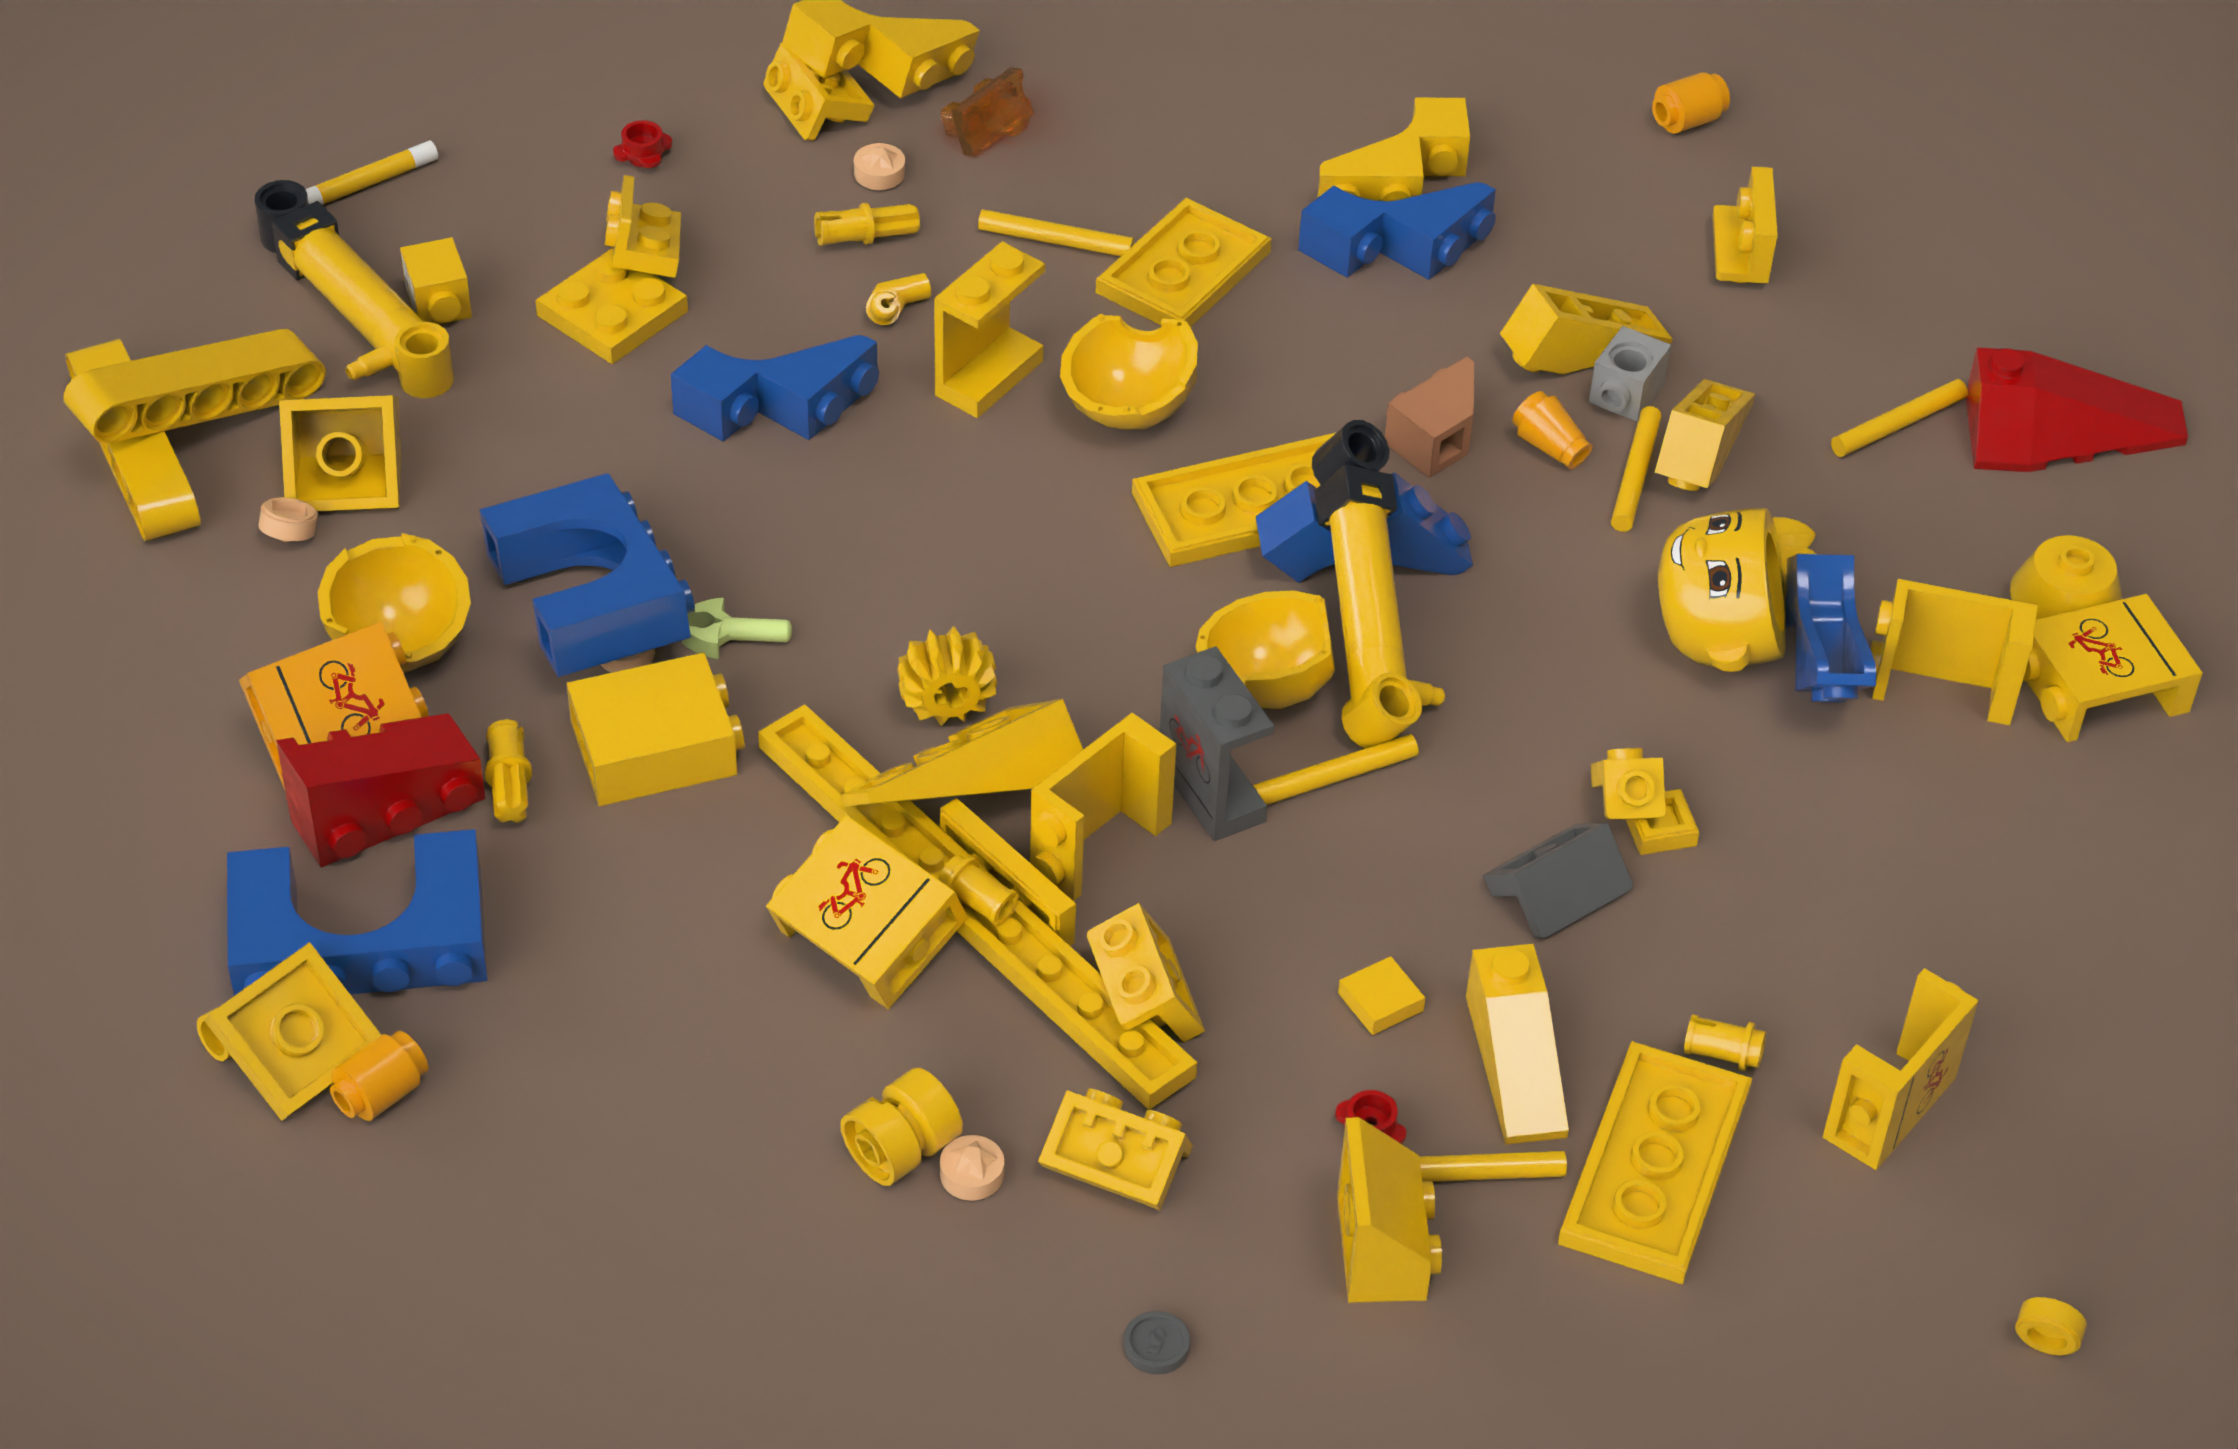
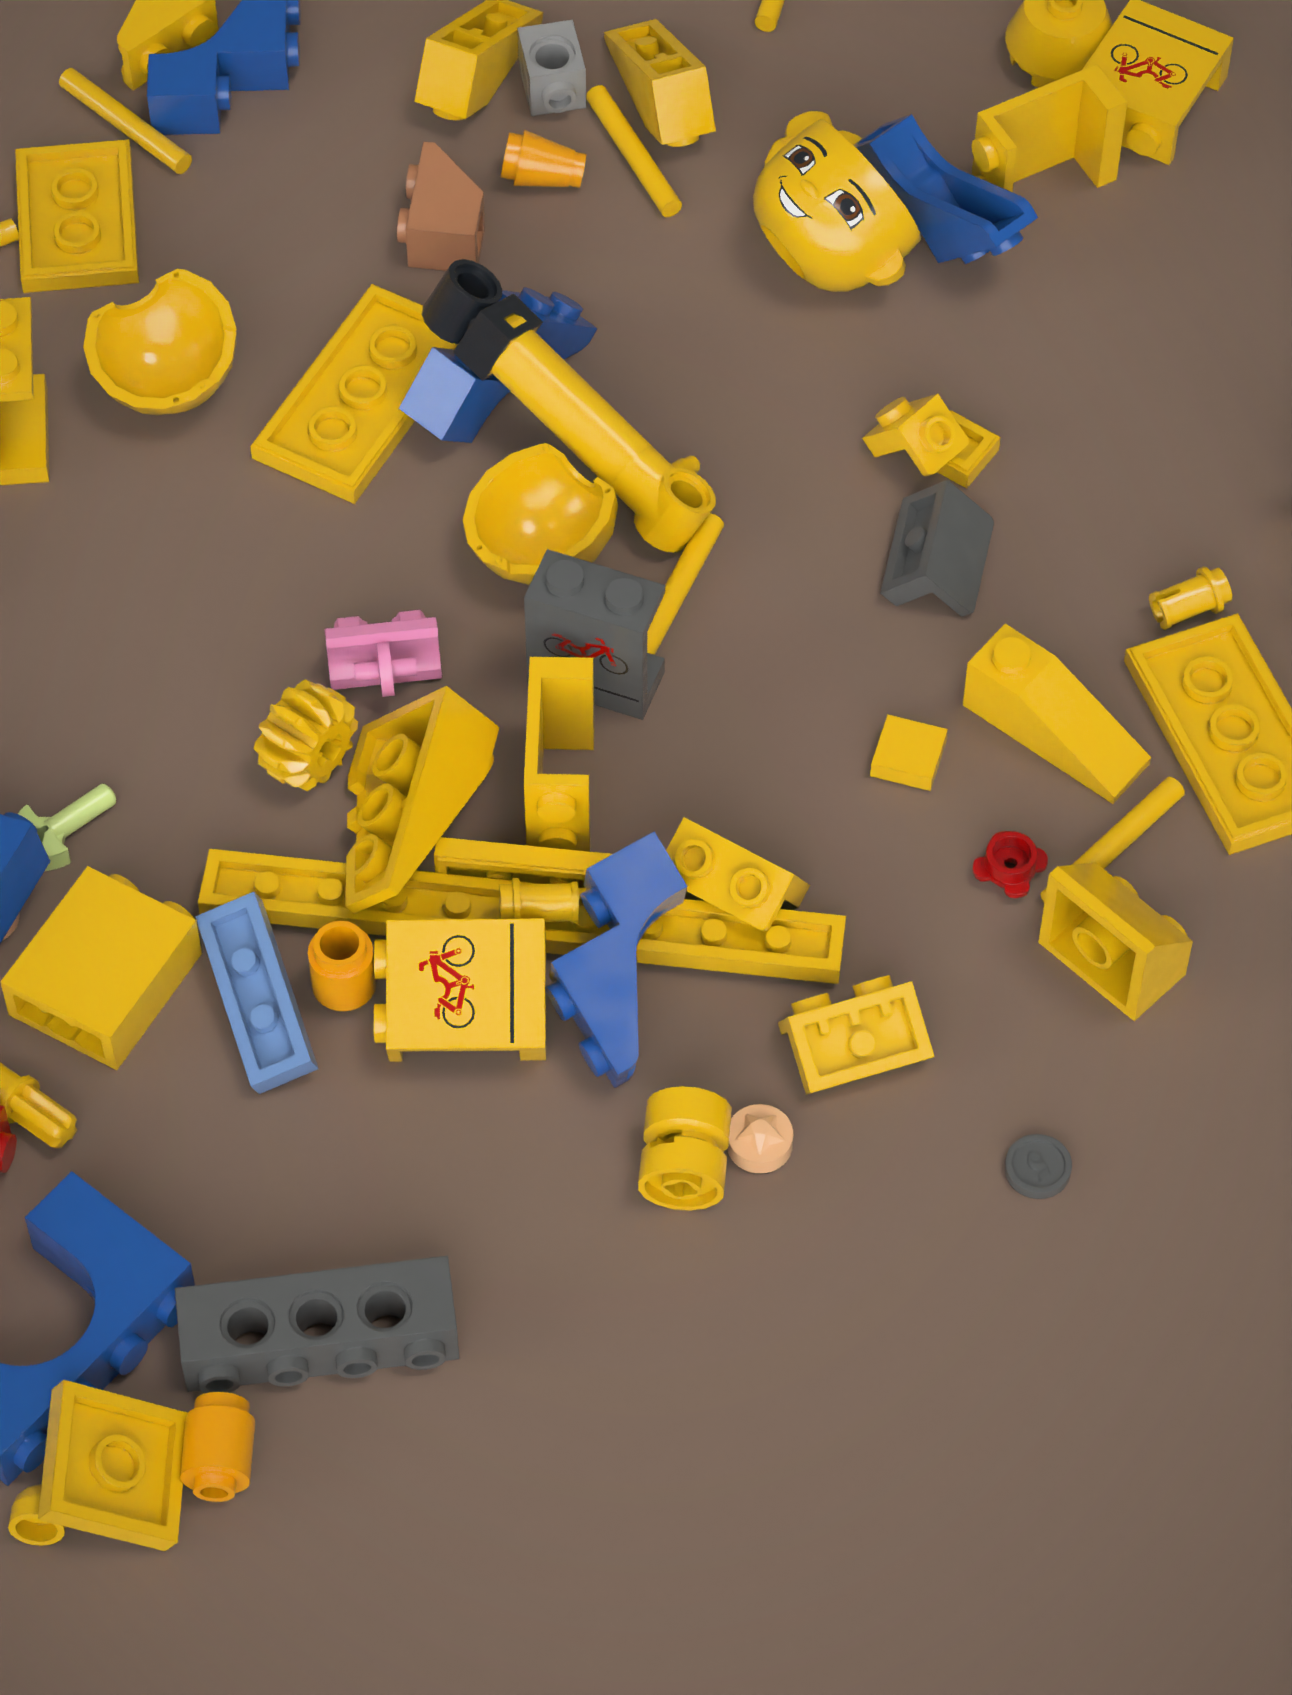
camera: 40 degrees left, 10 degrees up
none -> yellow bar [59,68,192,174]
none -> dark grey brick [175,1255,460,1393]
none -> medium blue plate [195,892,319,1094]
none -> light orange brick [308,921,377,1011]
none -> bright pink hips [325,610,442,697]
none -> arch [545,831,688,1088]

